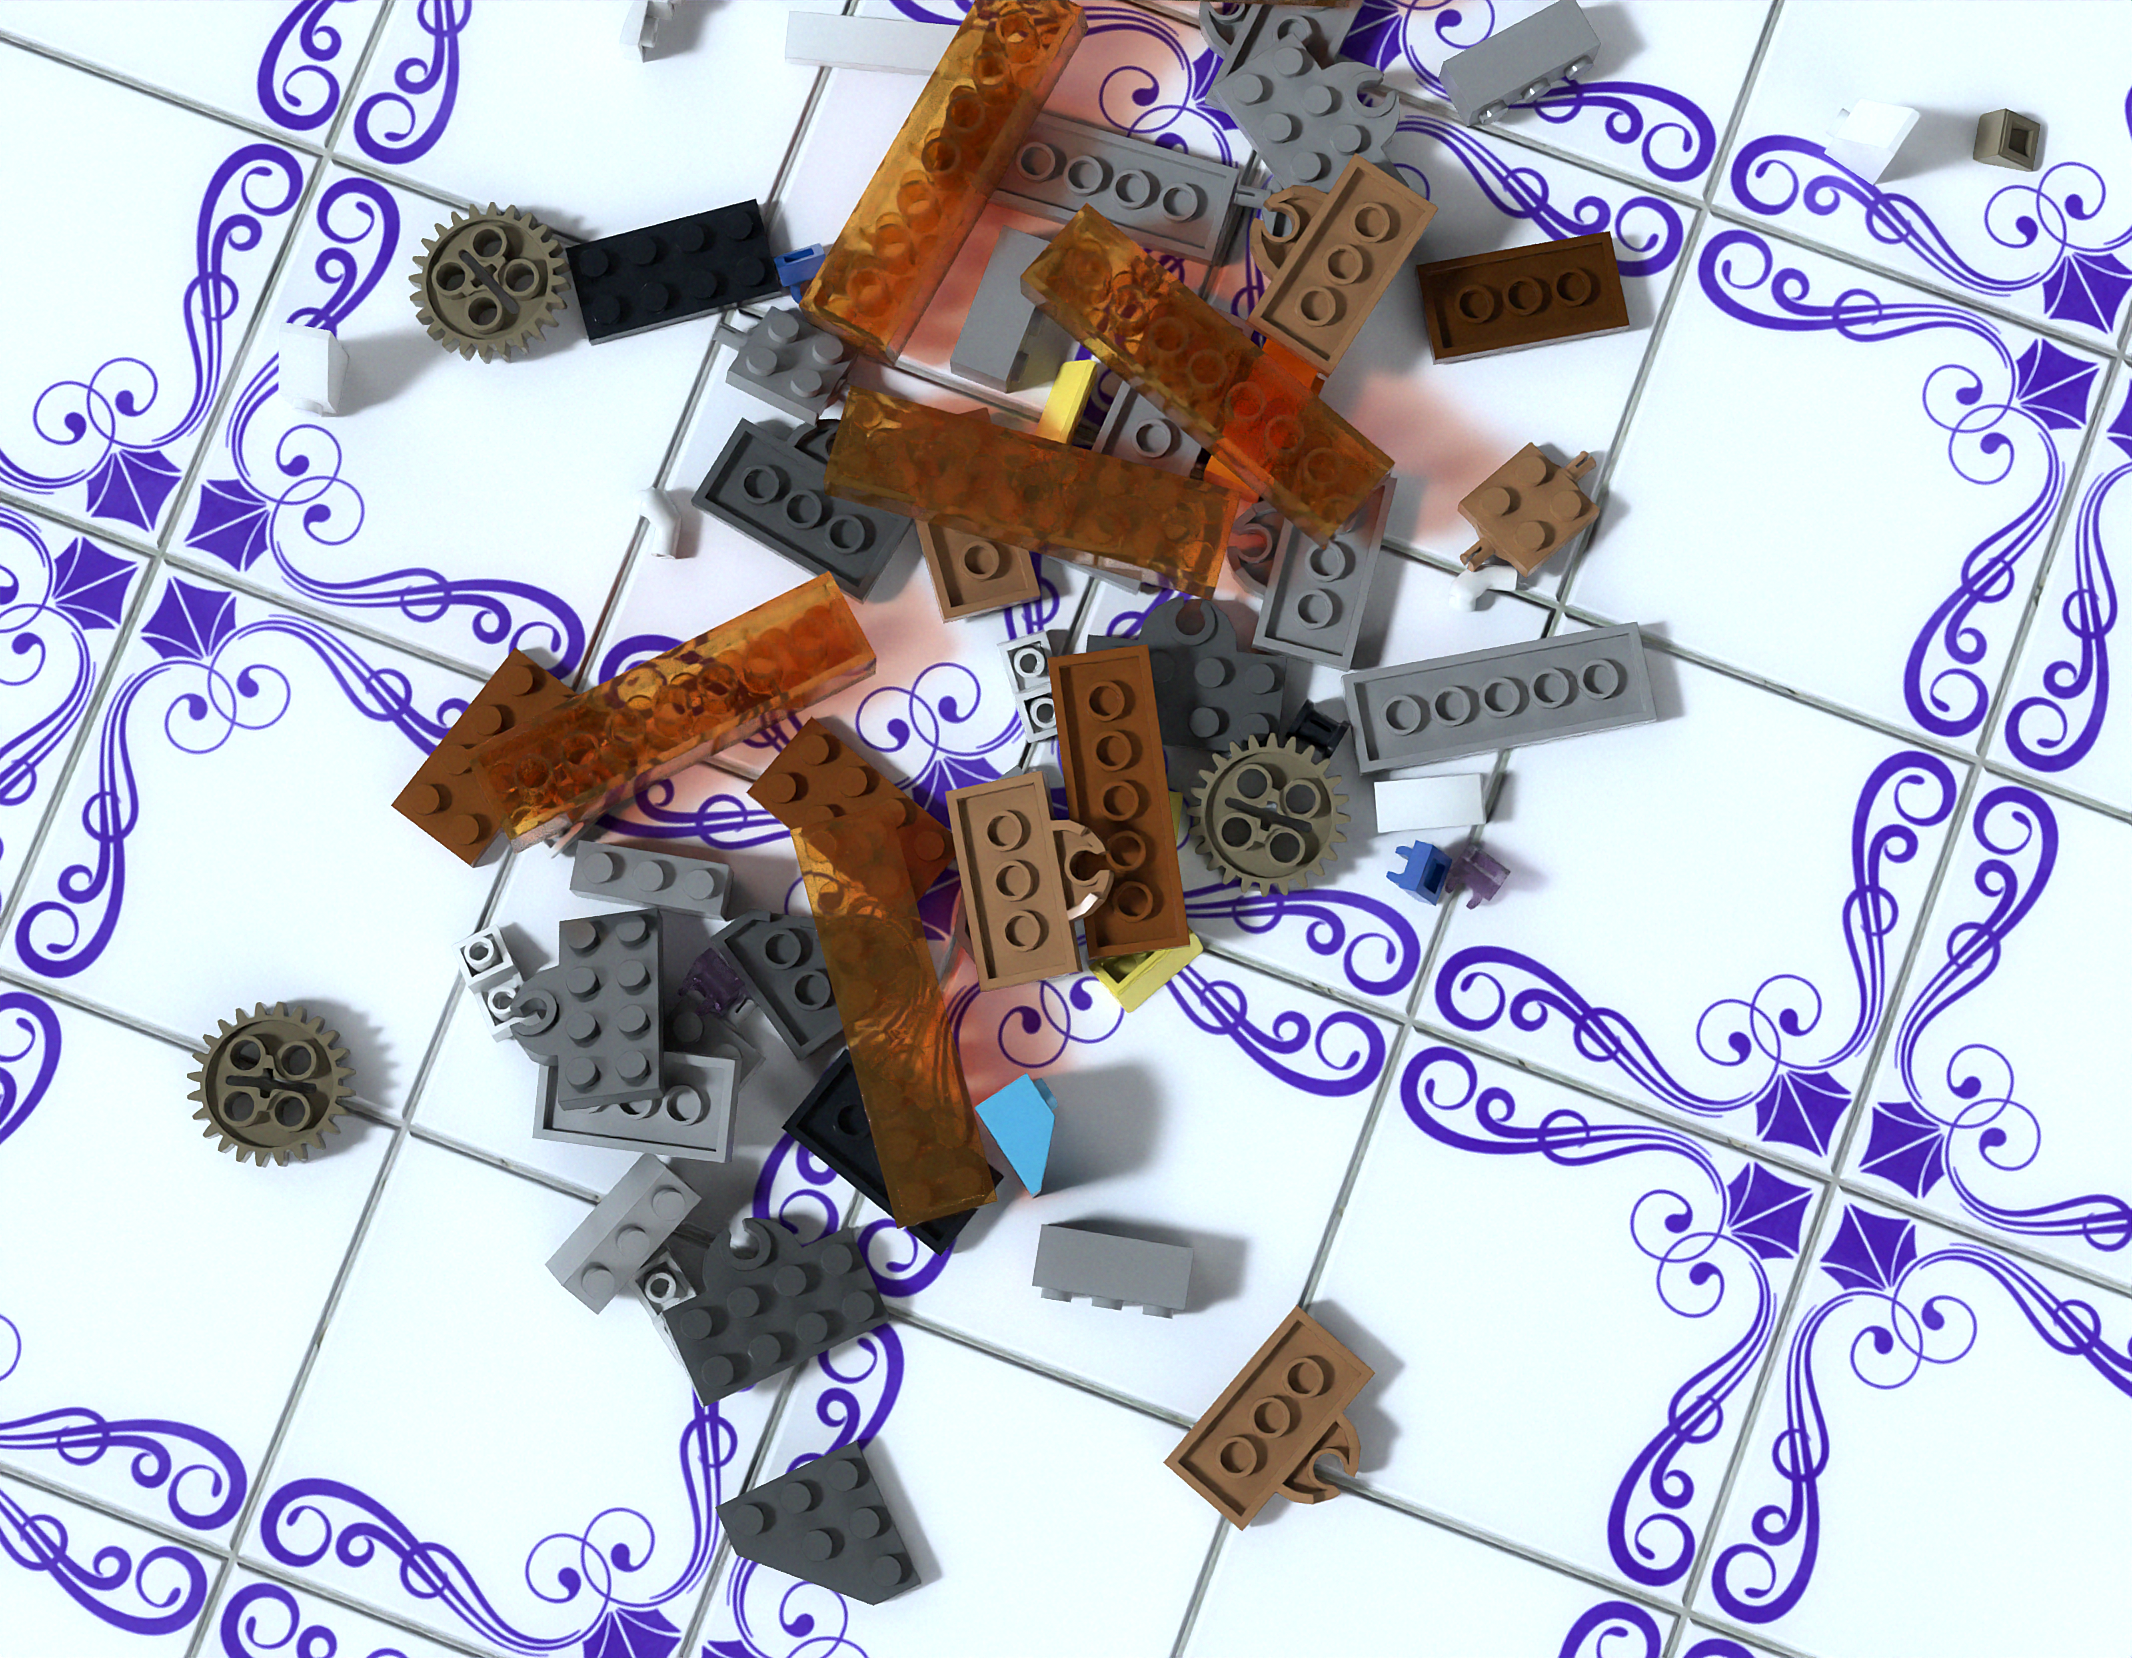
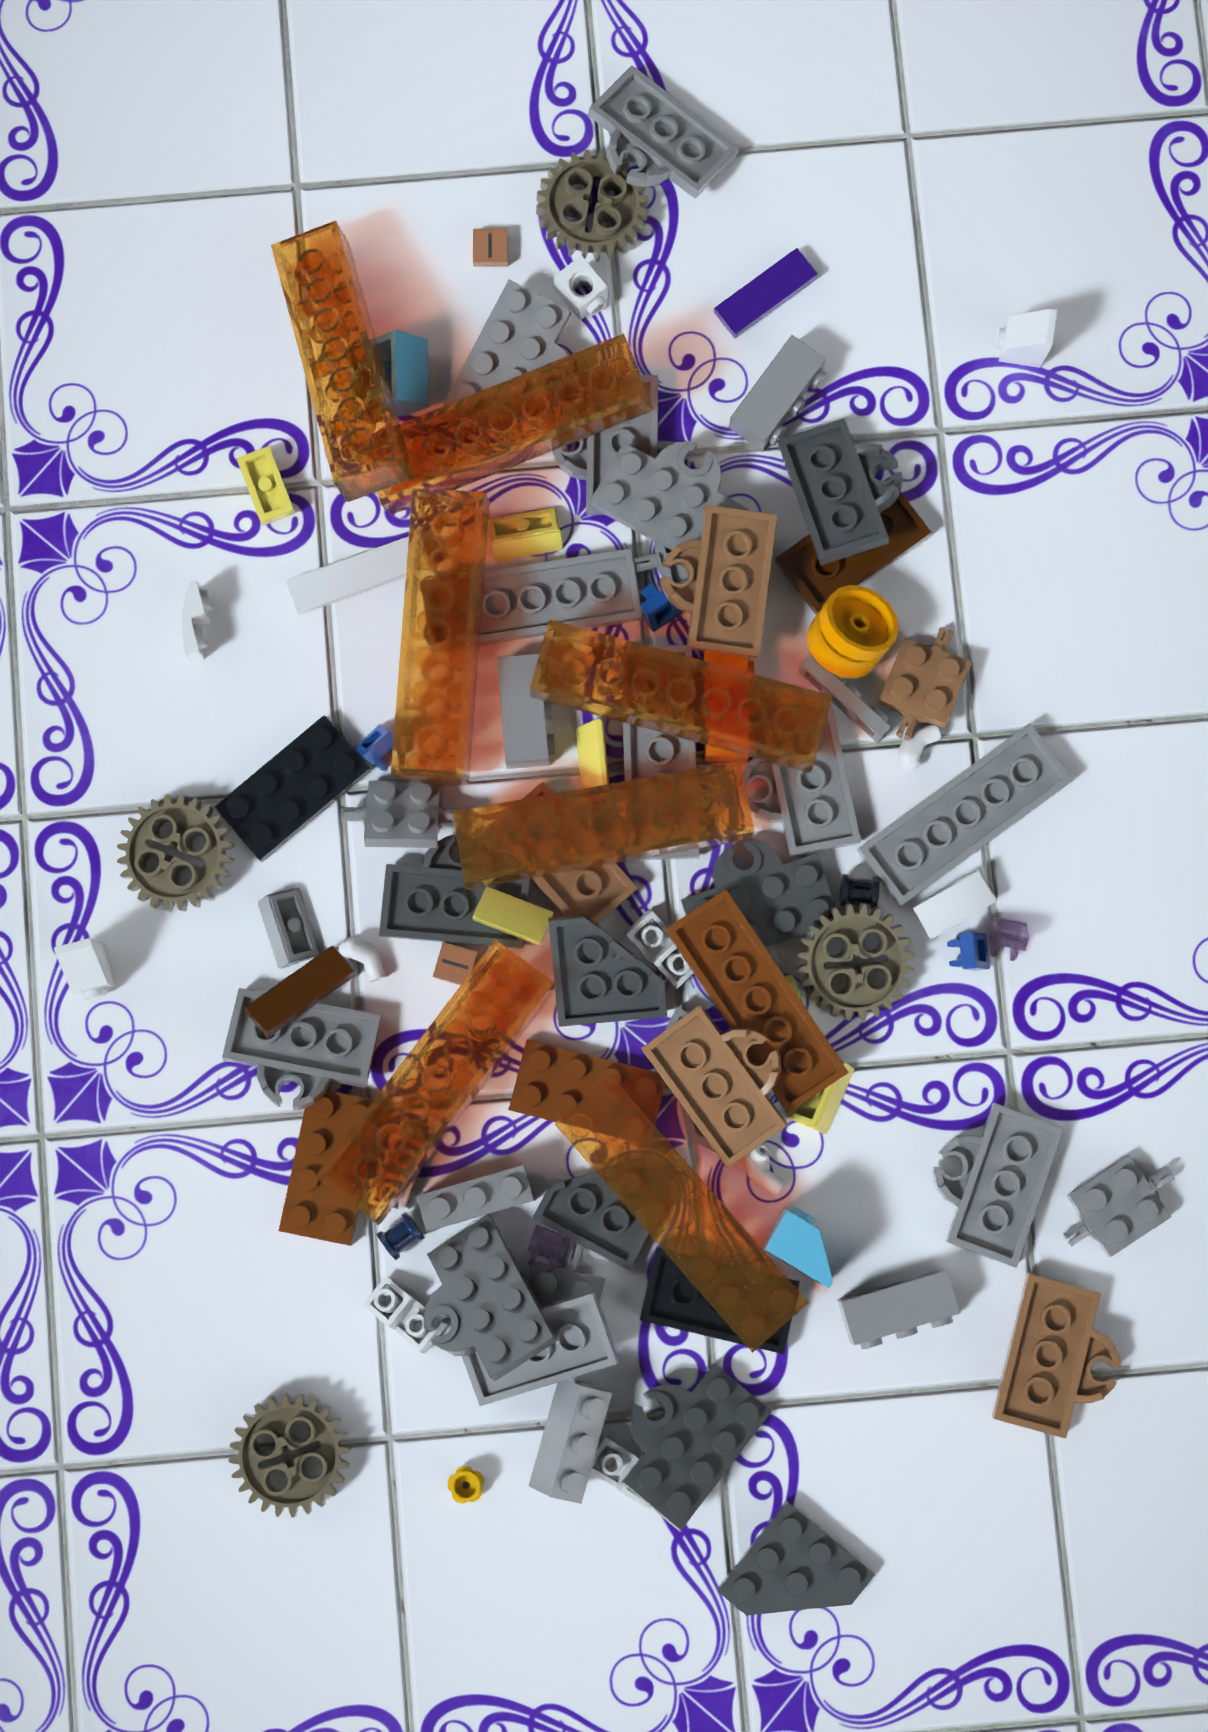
camera: 25 degrees left, 0 degrees up
dark tan slope [1973,108,2041,172] -> none
none -> light grey plate [222,988,382,1110]
none -> reddish brown tile [245,945,355,1038]
none -> light grey slope [258,888,320,969]
none -> dark blue bush [376,1212,425,1260]
none -> nougat tile [432,942,478,987]
none -> yellow plate [447,1466,484,1504]
none -> light yellow slope [472,886,554,946]
none -> light yellow slope [486,507,563,562]
none -> dark grey plate [548,914,667,1027]
none -> blue tile [640,583,682,632]
none -> white arm [745,1143,786,1196]
none -> dark grey plate [777,418,903,565]
none -> light grey plate [799,655,891,743]
none -> light orange wheel [806,585,899,679]
none -> light grey plate [932,1103,1064,1268]
none -> light grey plate [1063,1155,1175,1258]

